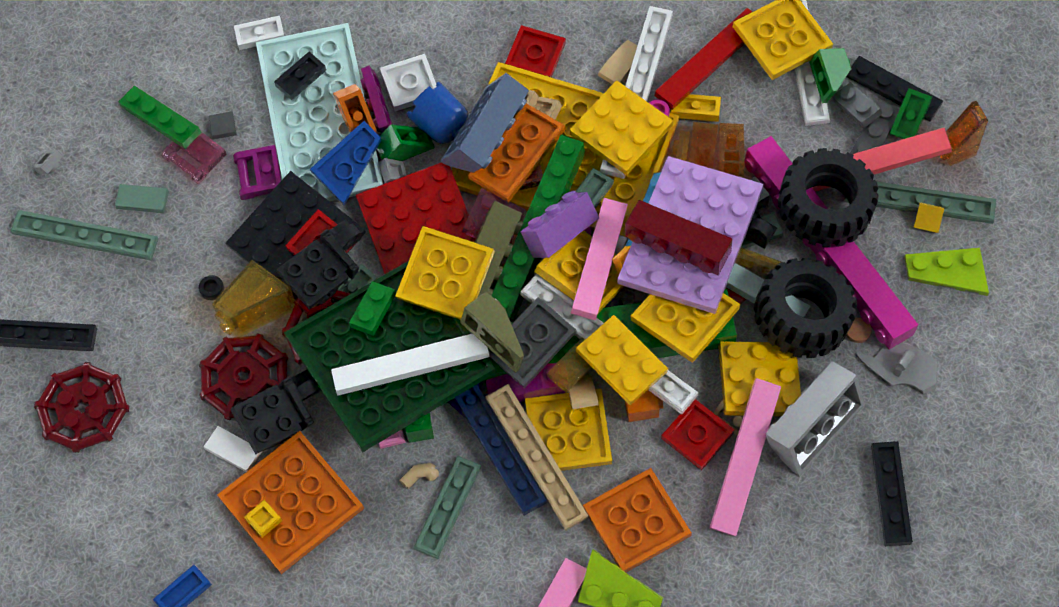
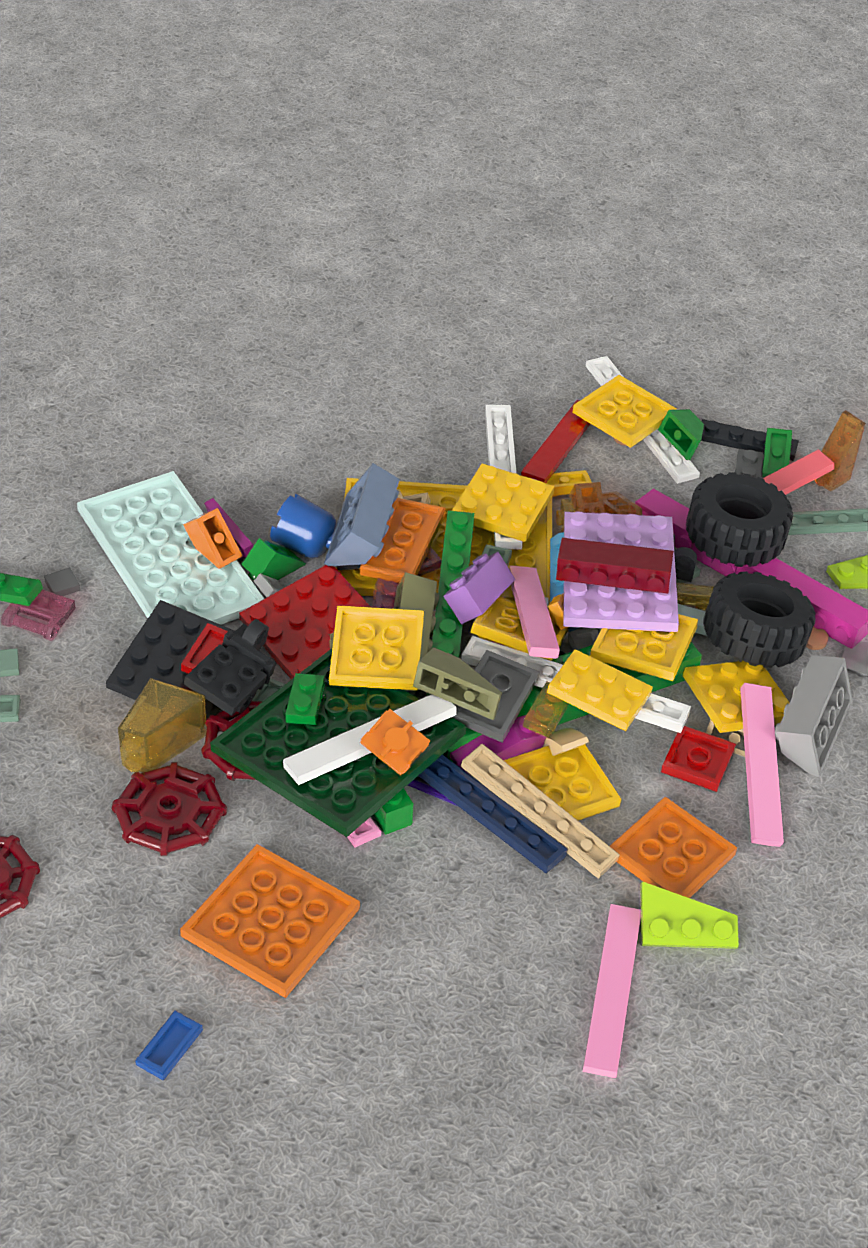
camera: 25 degrees left, 20 degrees down
black tile [199,275,224,300] -> none
white tile [204,426,262,472] -> none
black plate [230,370,321,454] -> none
magenta plate [233,145,282,200] -> none
white plate [234,16,284,50] -> none
yellow tile [244,500,282,538] -> none
black plate [274,51,326,100] -> none
blue wing [310,121,381,206] -> none
white plate [380,54,437,111] -> none
tan arm [399,463,439,489] -> none
sand green tile [414,455,481,559] -> none
red plate [505,25,566,78] -> none
tan slope [598,40,637,84] -> none
orange brick [624,390,663,422] -> none
dark grey plate [832,82,882,129] -> none
yellow tile [914,202,944,233] -> none
none -> orange piece [360,709,430,775]

